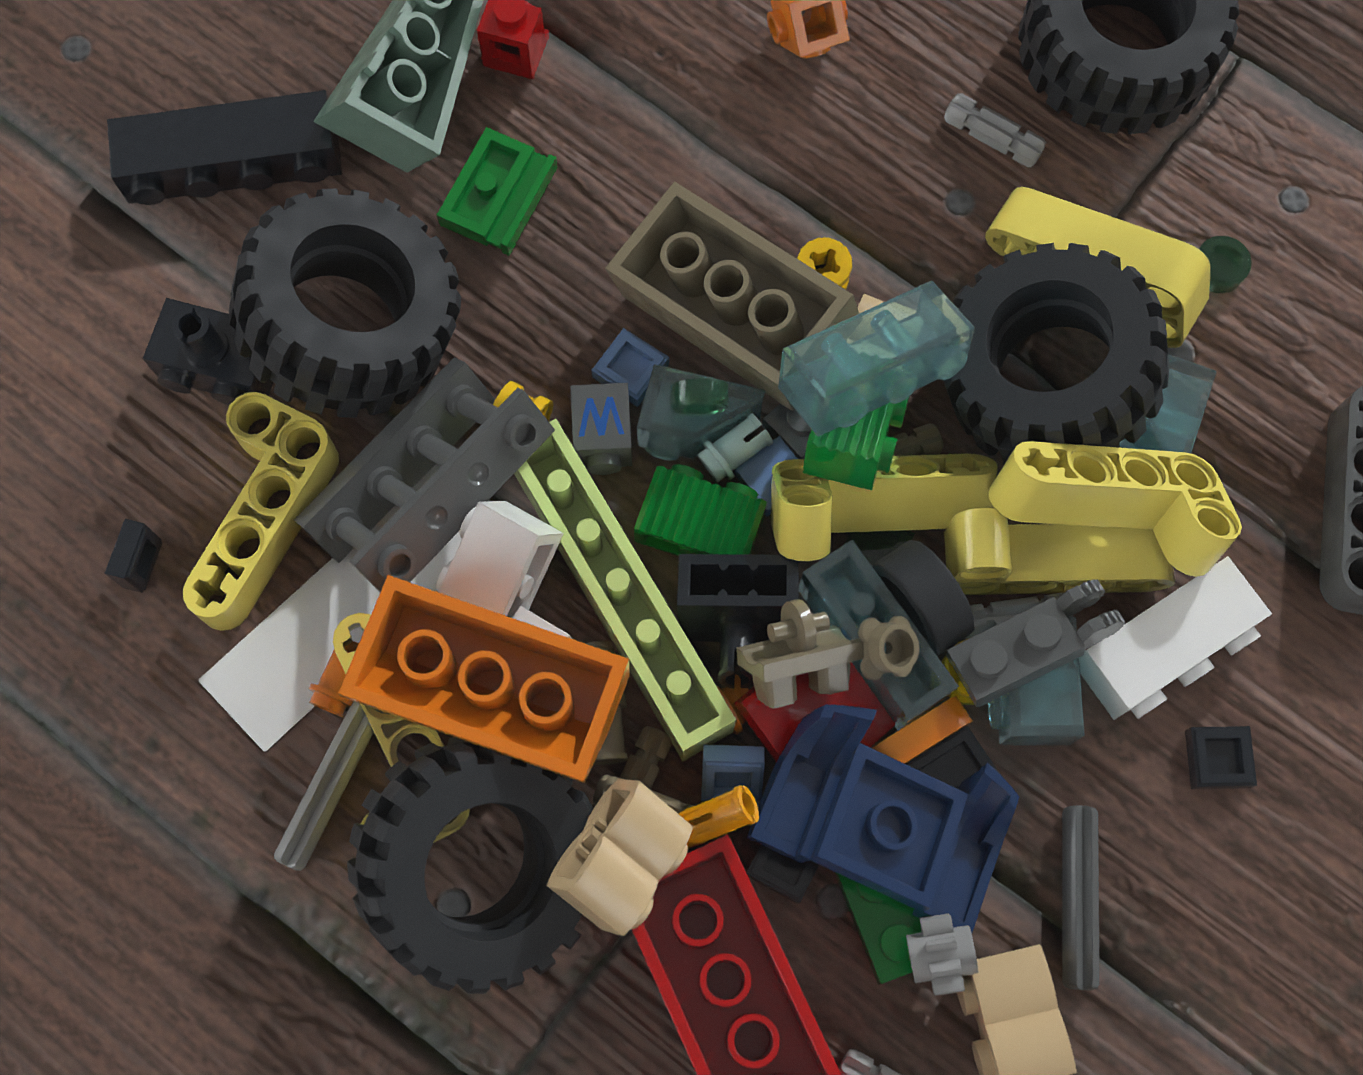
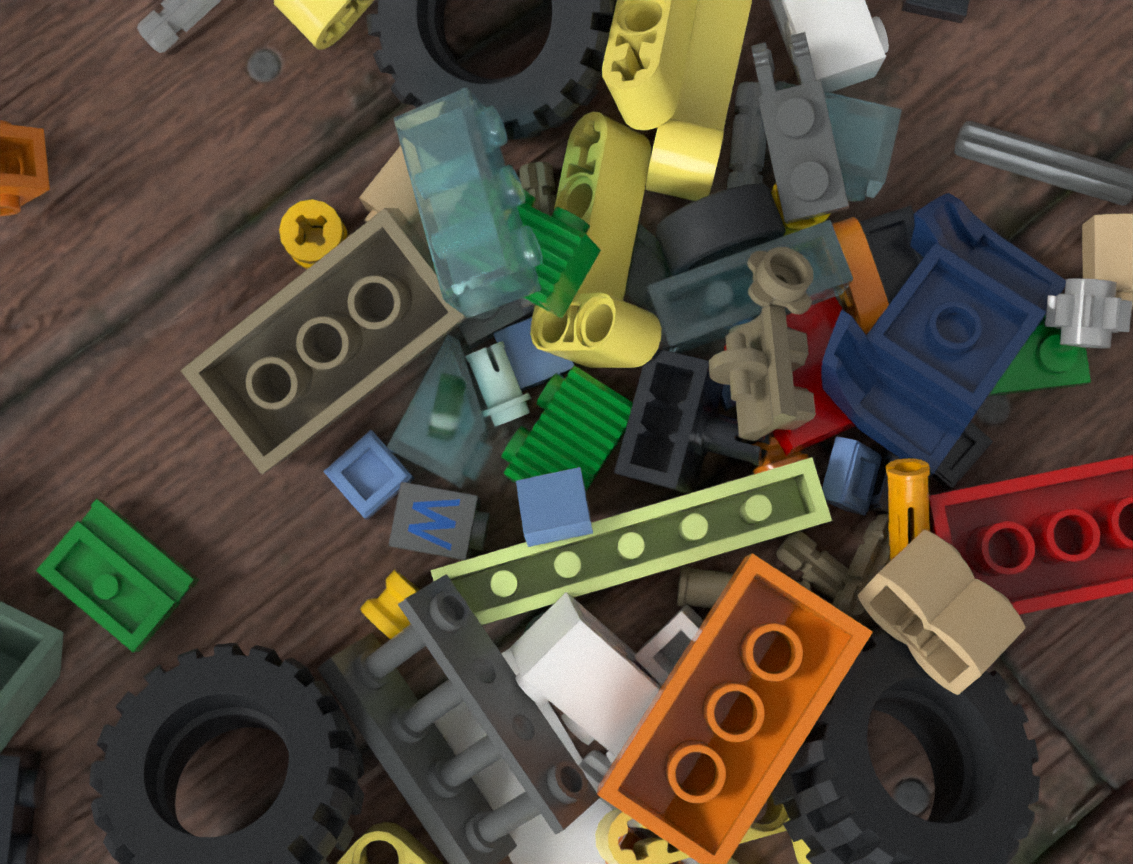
camera: 70 degrees left, 10 degrees up
none -> medium blue tile [516,467,593,547]

